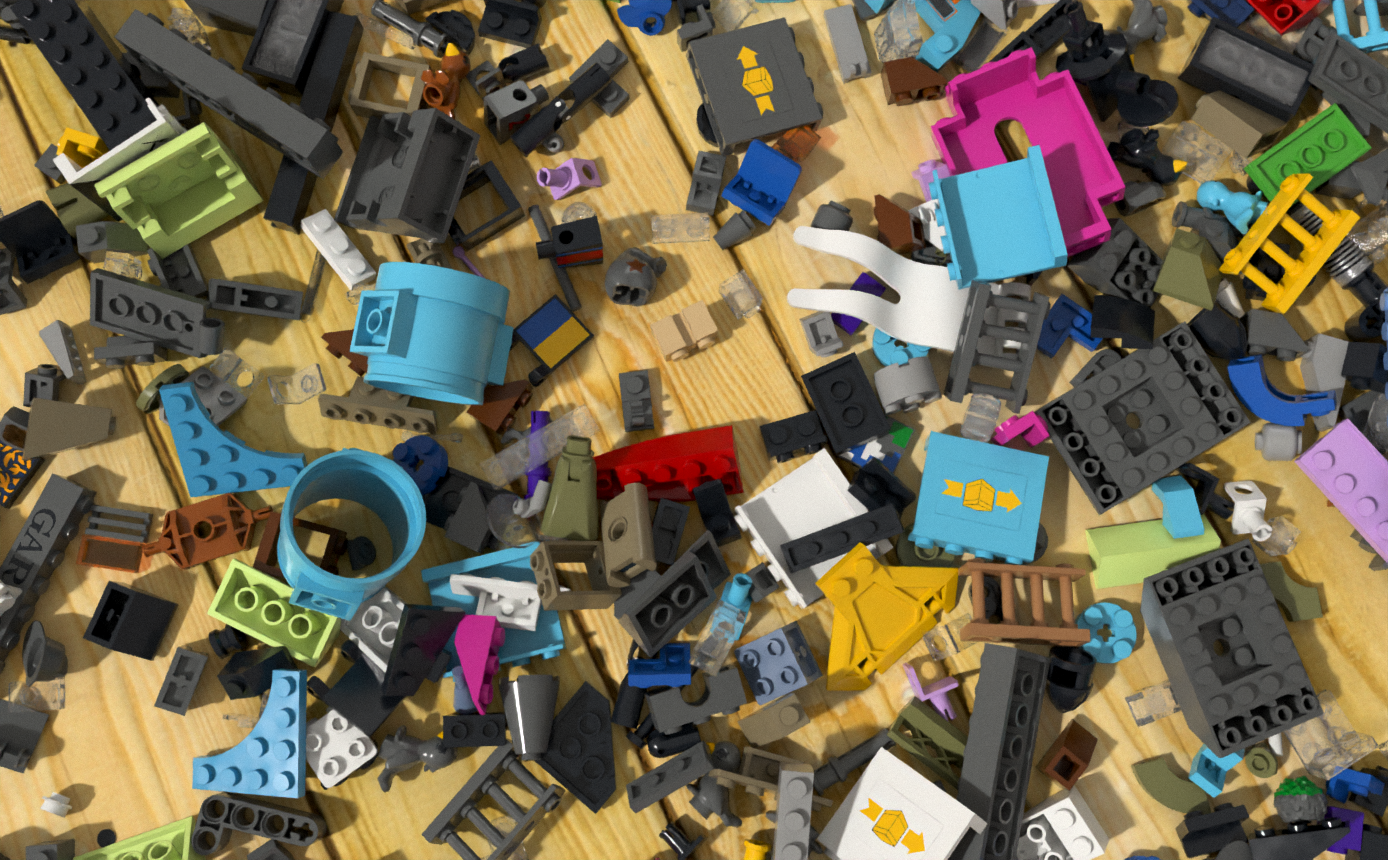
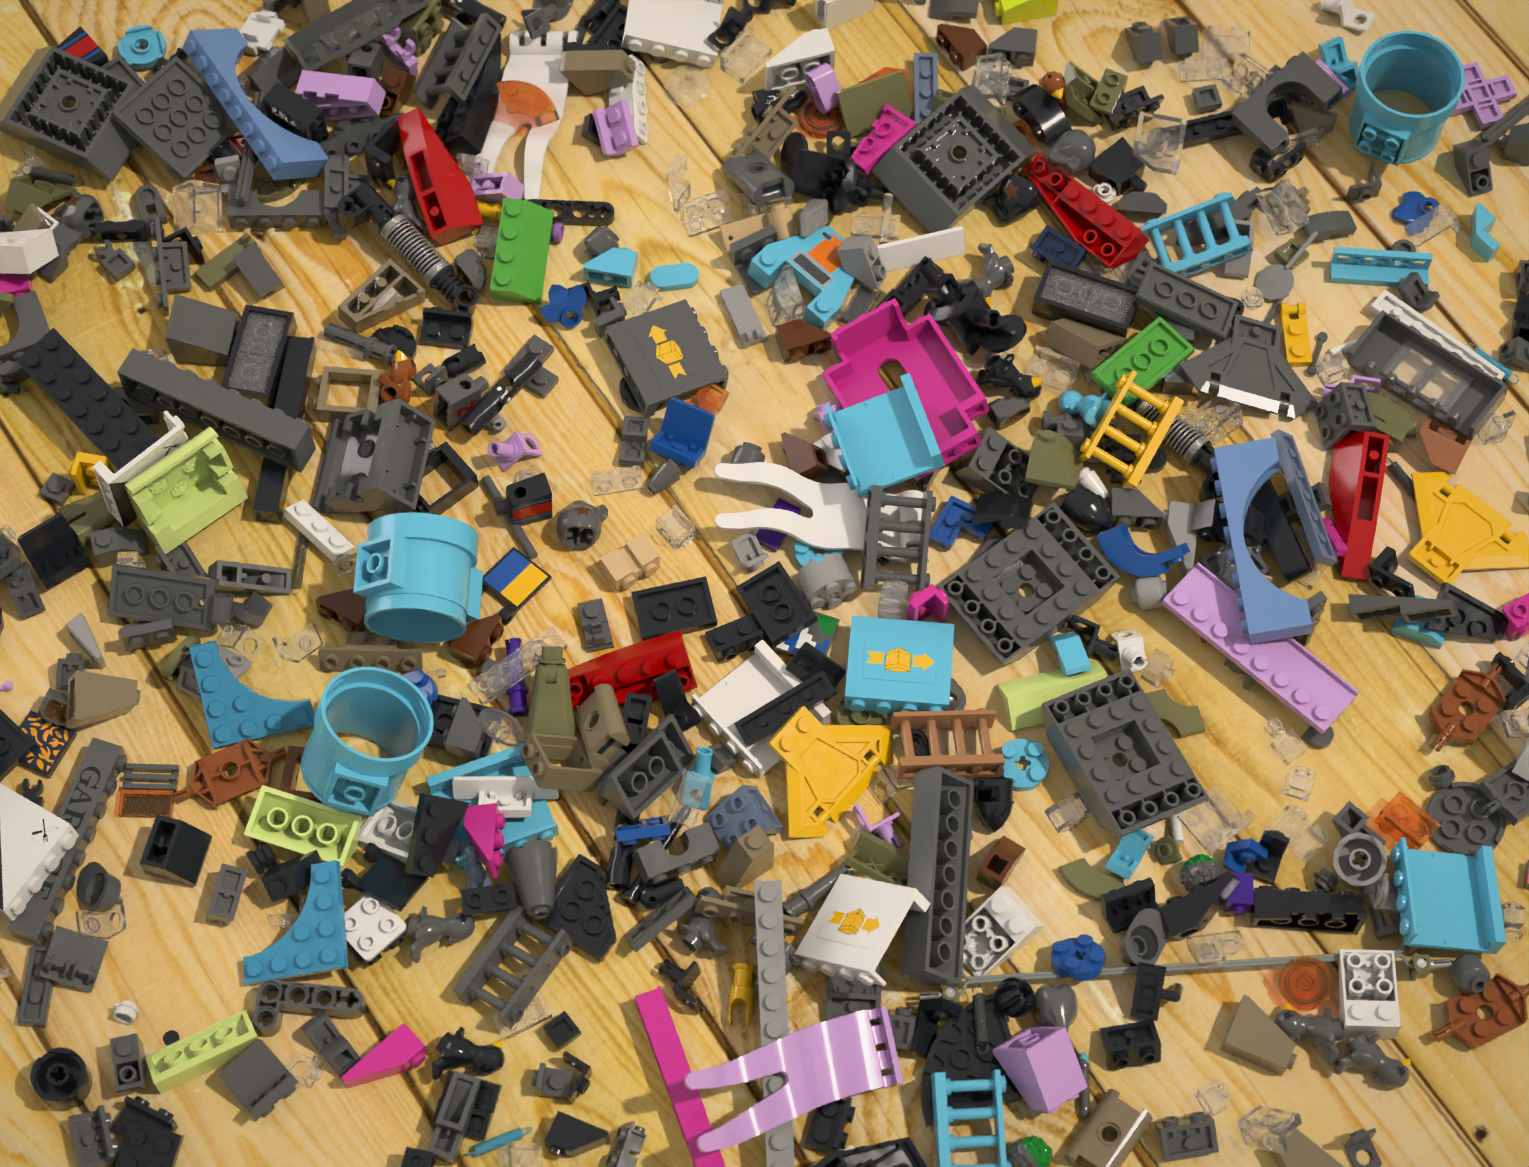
camera: 10 degrees left, 15 degrees down
light grey arm [513,480,552,518] -> none
none -> dark grey bracket [232,592,273,627]
none -> black plate [631,576,717,641]

